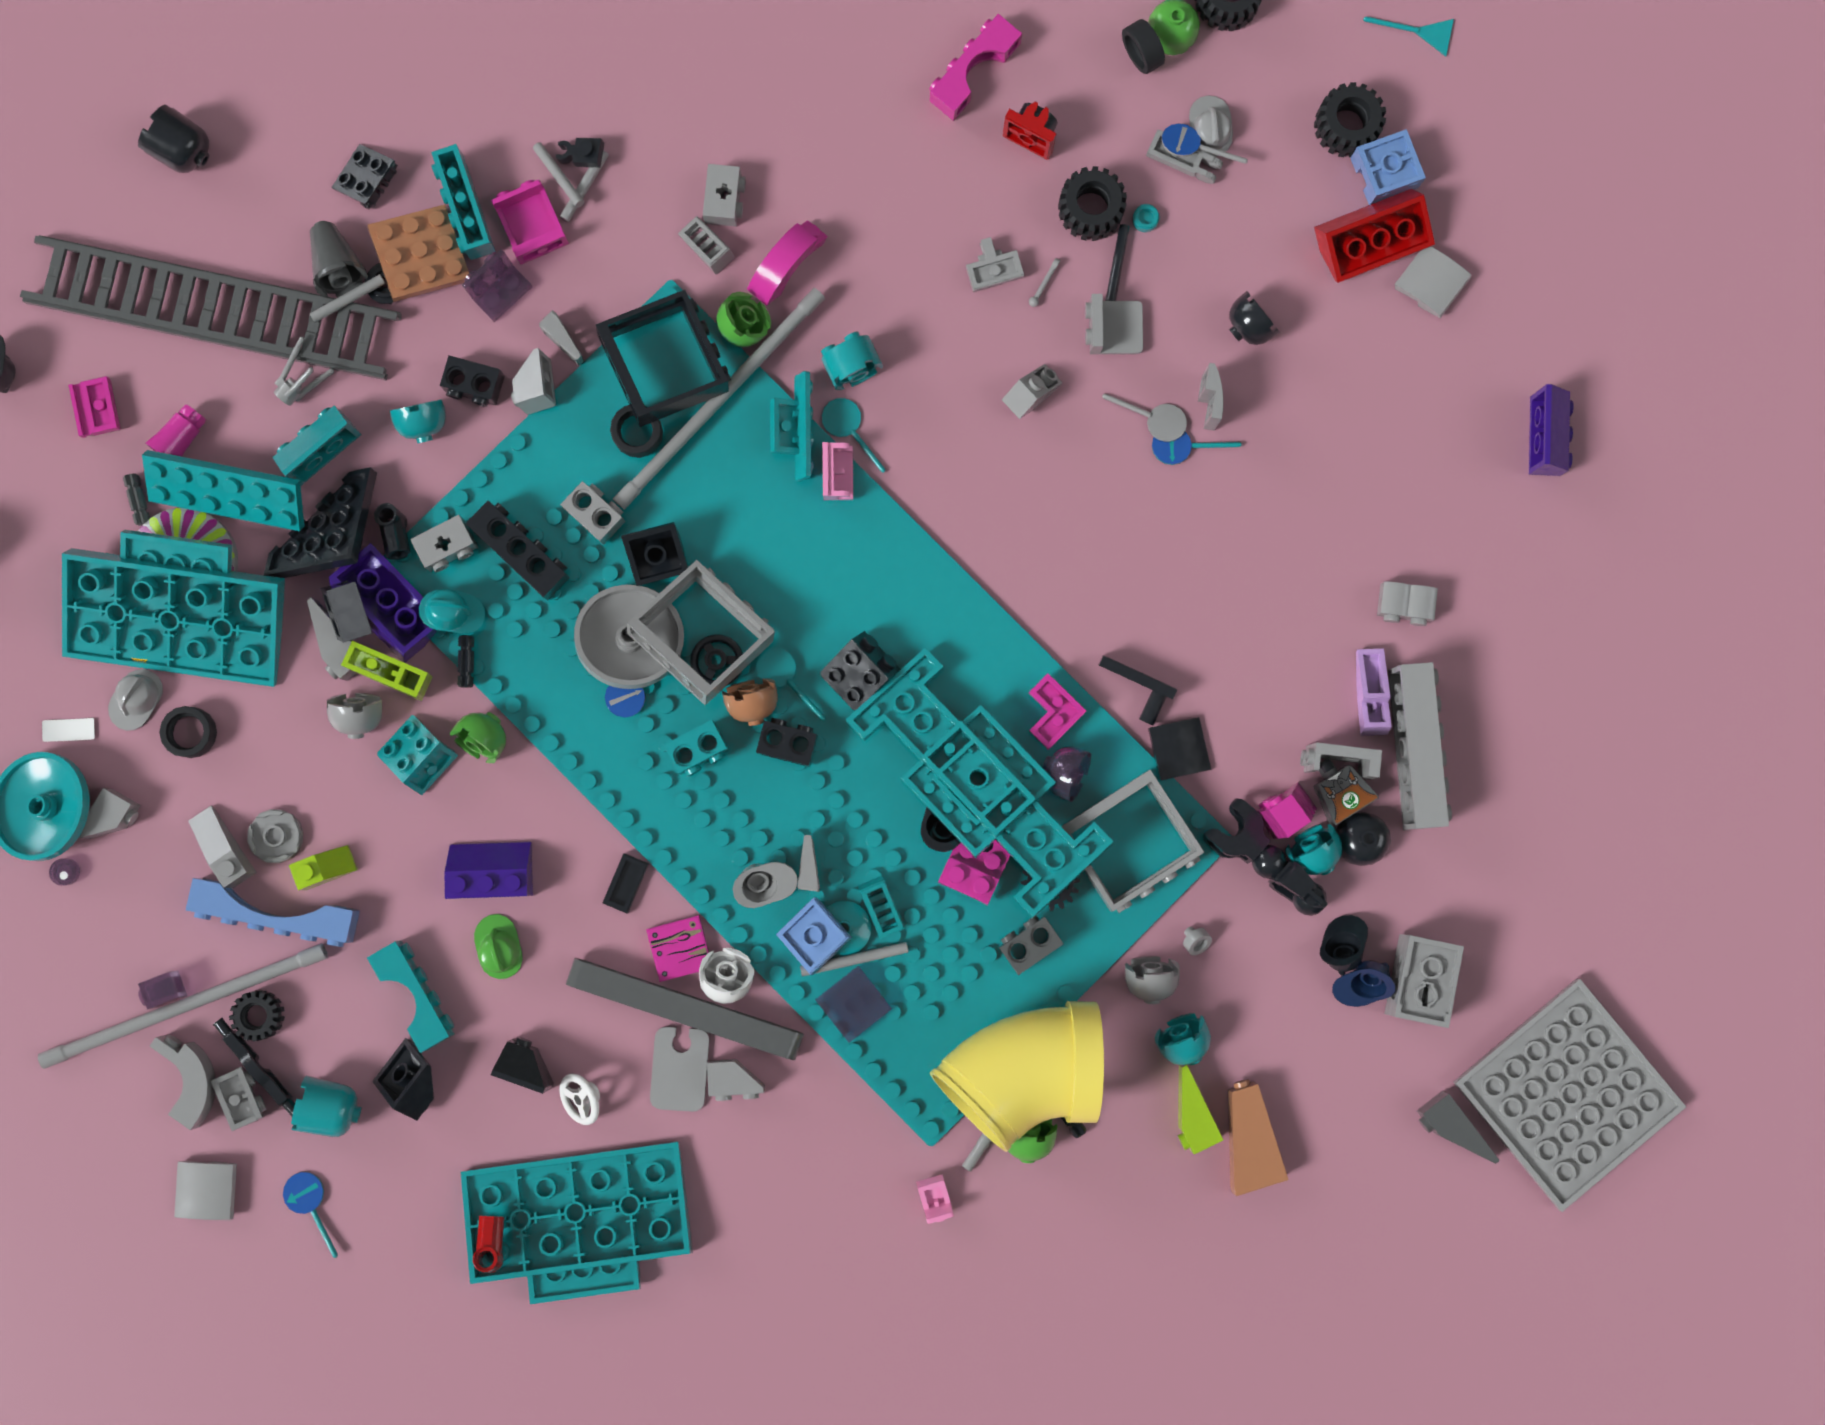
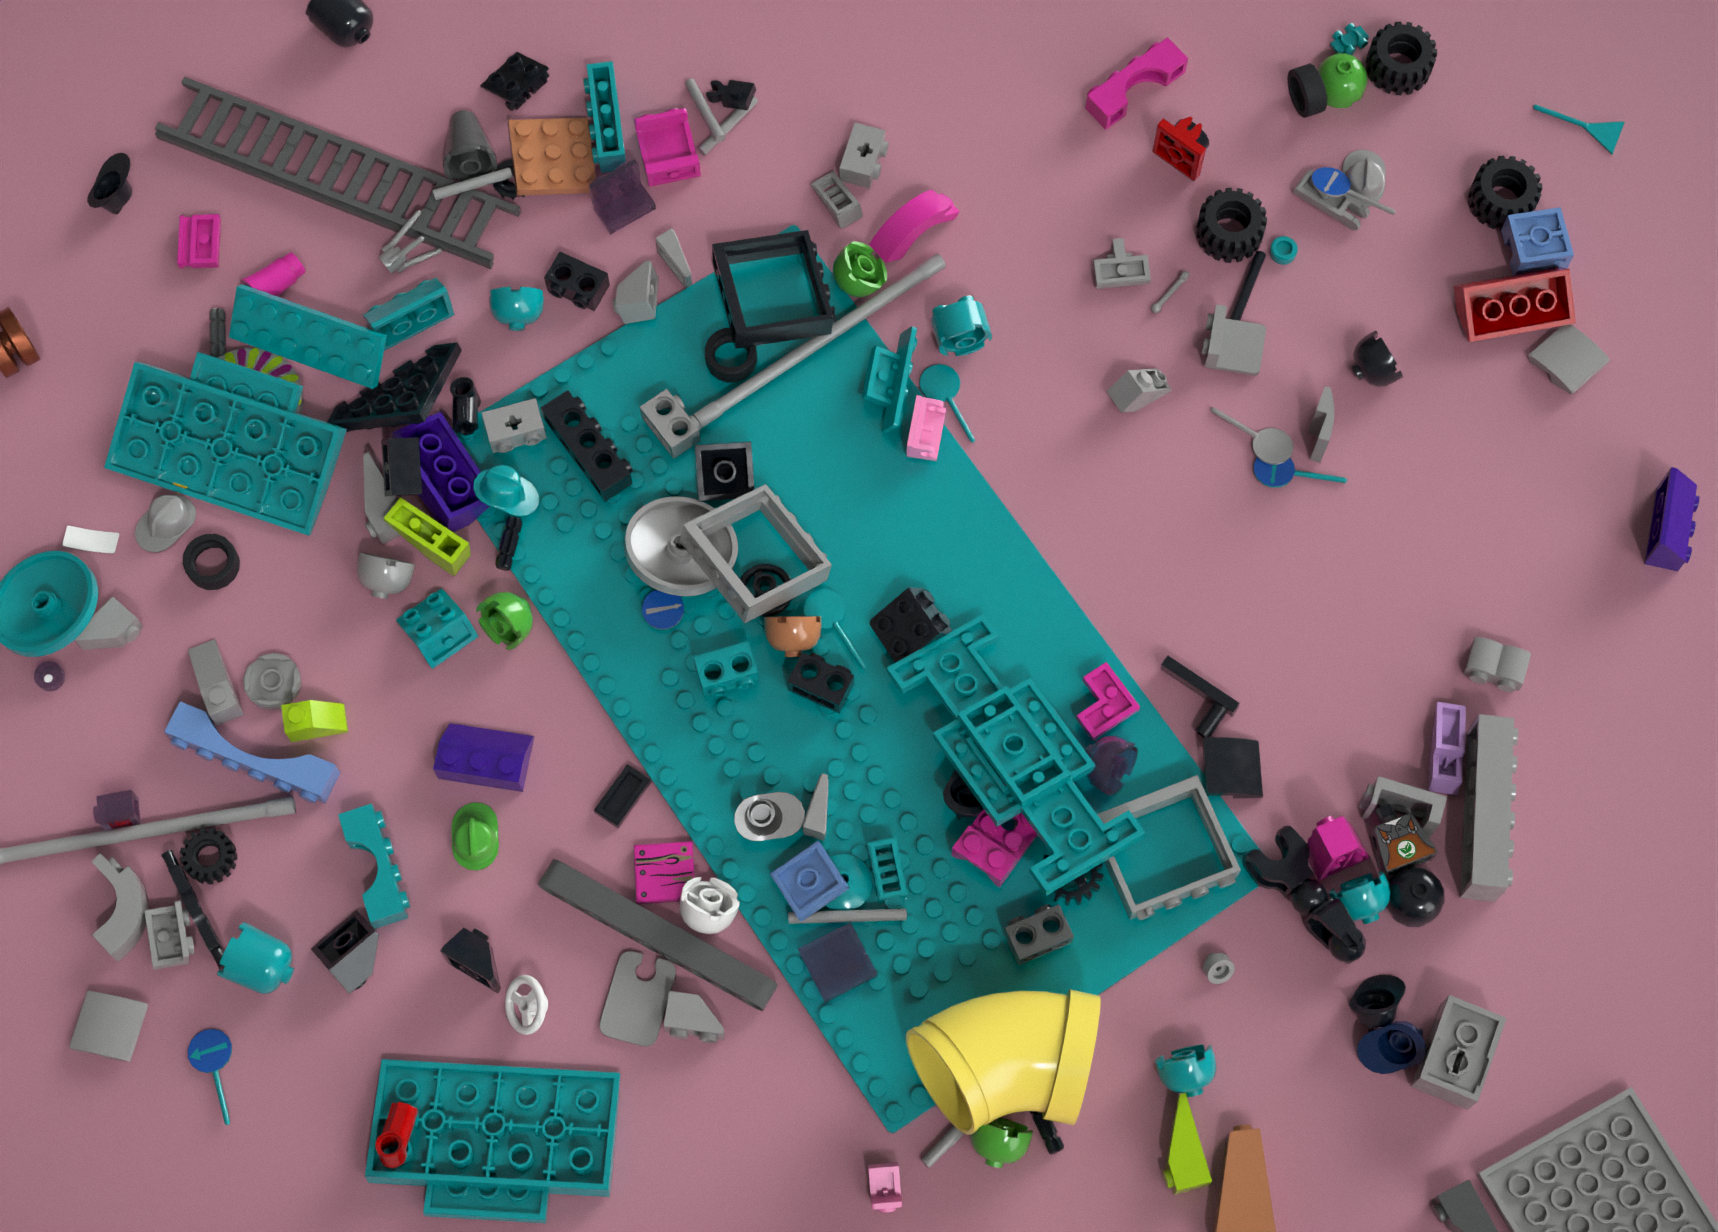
camera: 15 degrees right, 15 degrees down
light grey cylinder [1125,956,1180,1004] -> none

